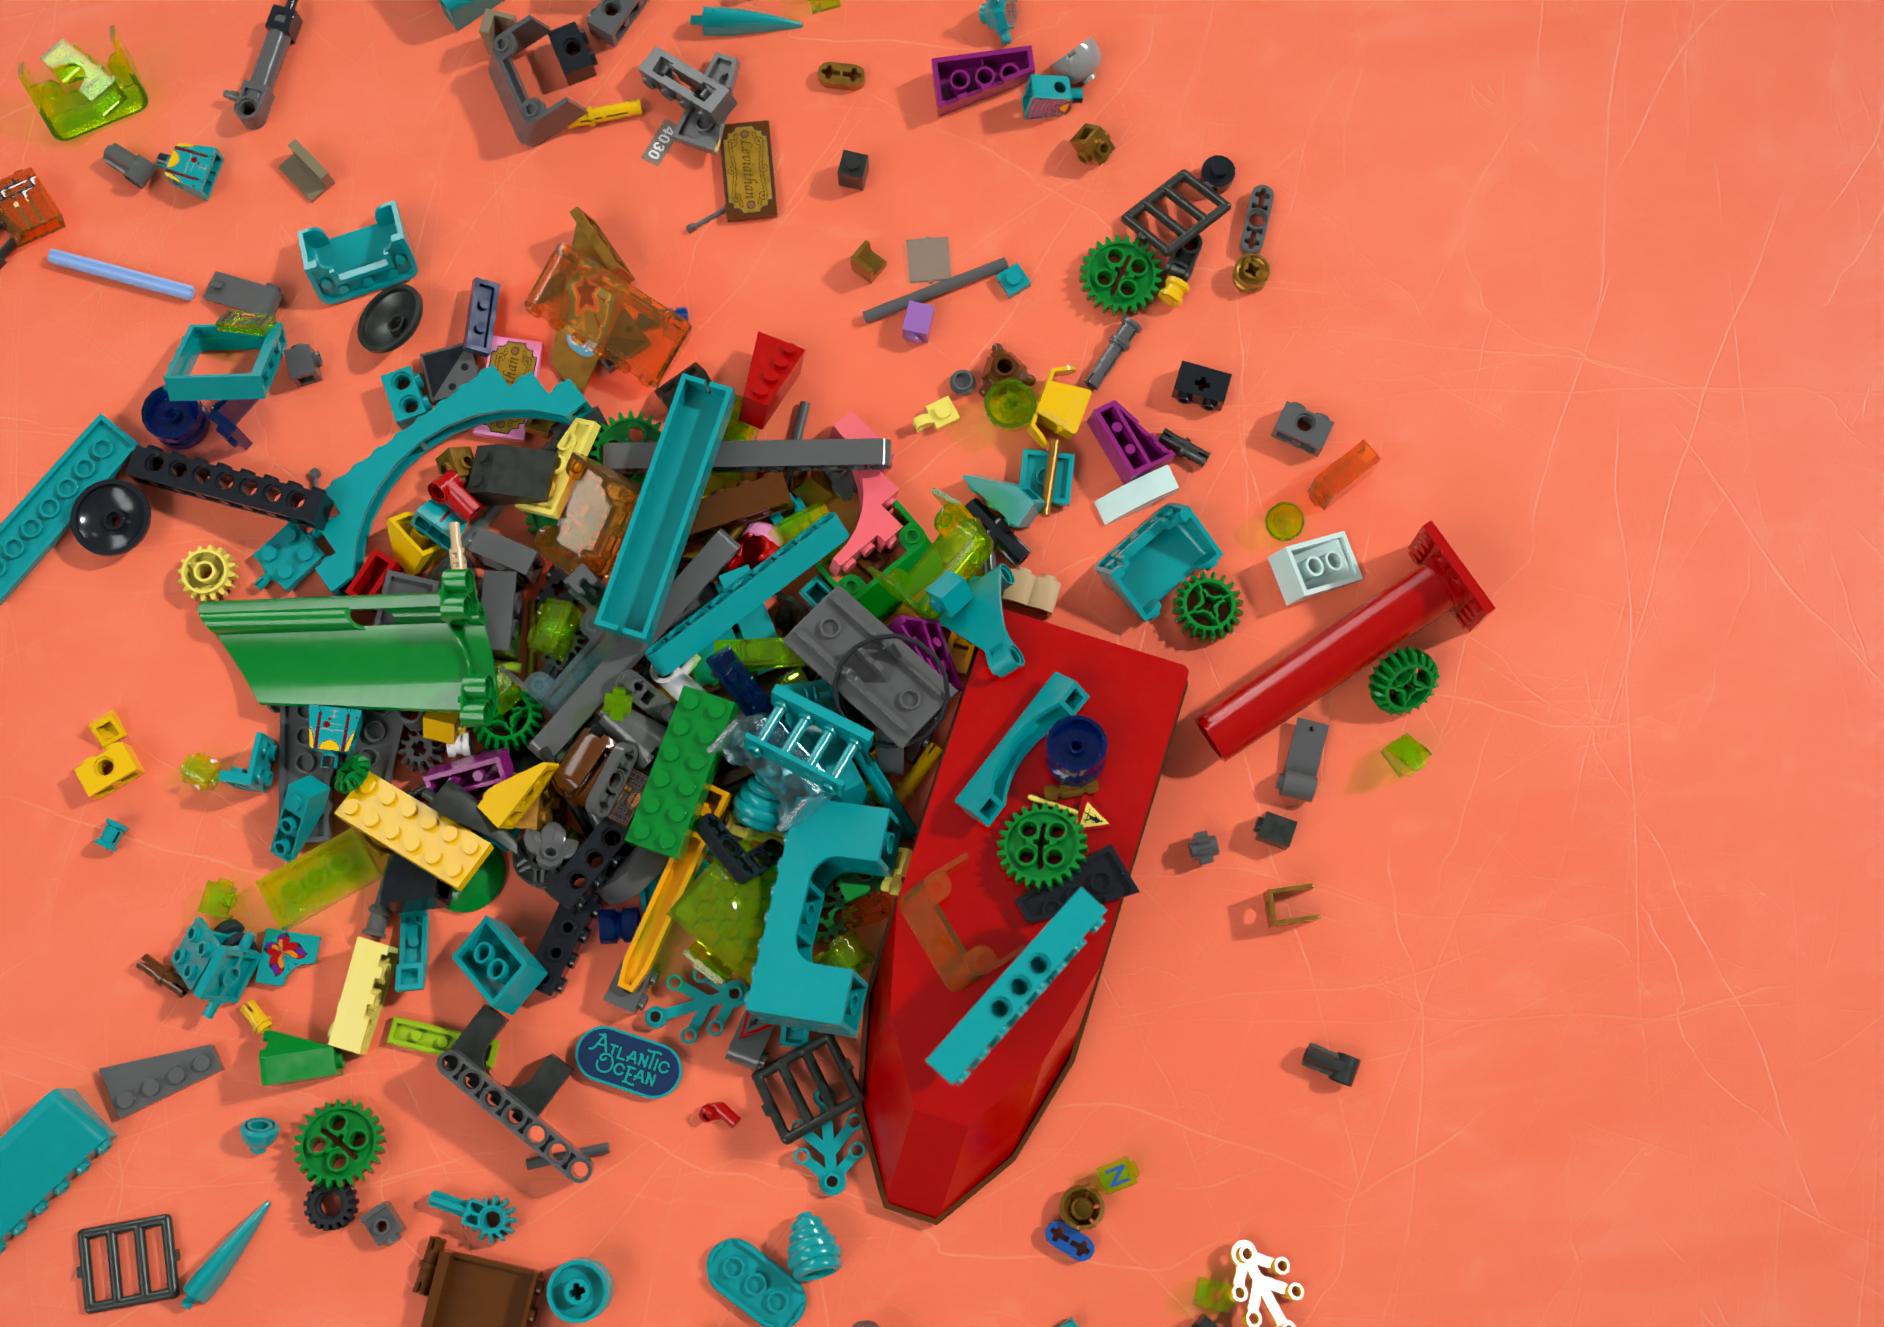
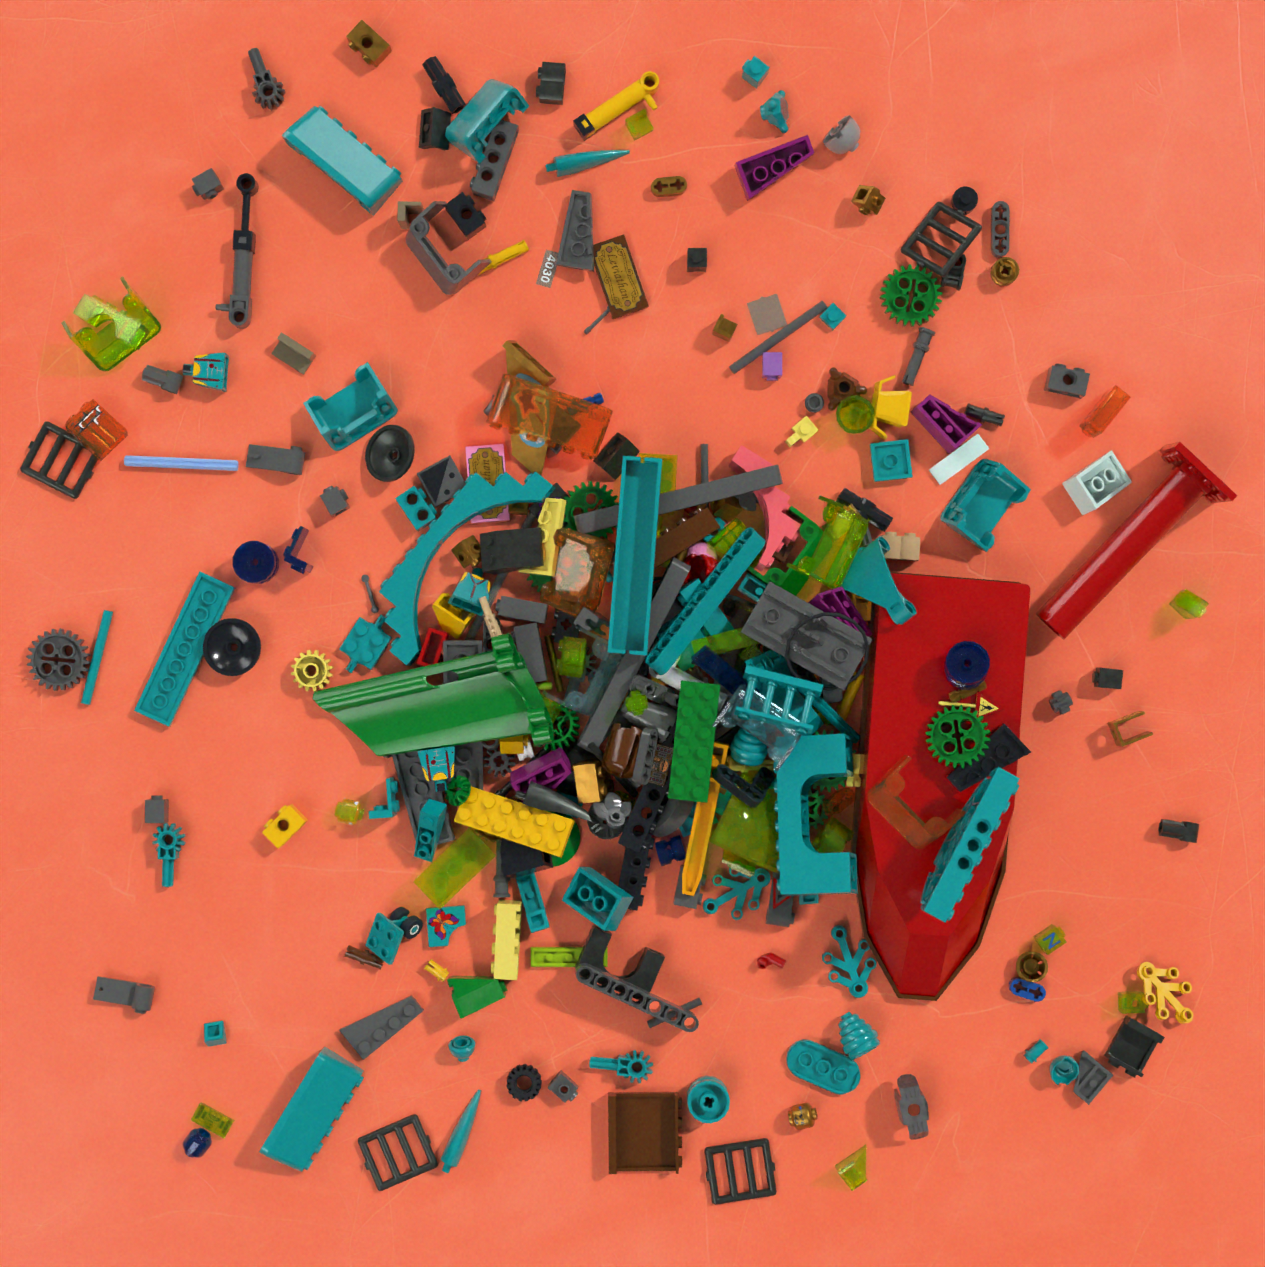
camera: 15 degrees left, 10 degrees up
yellow slope [88,709,127,748] -> none
teal bush [94,818,129,852] -> none
black brick [125,445,334,531] -> none
teal window [163,322,288,401] -> none
teal plate [193,931,263,1019] -> none
clear neon green brick [198,877,237,920] -> none
clear neon green tile [215,310,277,336] -> none
green gear [293,1099,387,1191] -> none
reddish brown pin [412,1235,448,1296] -> none
red piece [427,470,483,522] -> none
dark blue plate [462,277,500,358] -> none
yellow slope [477,762,559,829] -> none
tile [575,1026,683,1099] -> none
dark grey brick [637,46,738,126] -> none
red wedge [738,331,806,430] -> none
pearl dark grey bar [751,1033,865,1145] -> none
green slope [838,883,874,902] -> none
teal brick [925,570,974,618] -> none
teal arch [954,671,1090,827] -> none
teal slope [962,474,1046,528] -> none
teal torso [1021,74,1083,120] -> none
pearl gold bar [1039,439,1060,517] -> none
yellow wheel [1158,276,1190,307] -> none
black brick [1171,360,1232,411] -> none
green gear [1172,572,1243,643] -> none
clear neon green hair [1264,502,1305,541] -> none
dark grey door [1275,717,1329,803] -> none
green gear [1367,646,1440,716] -> none

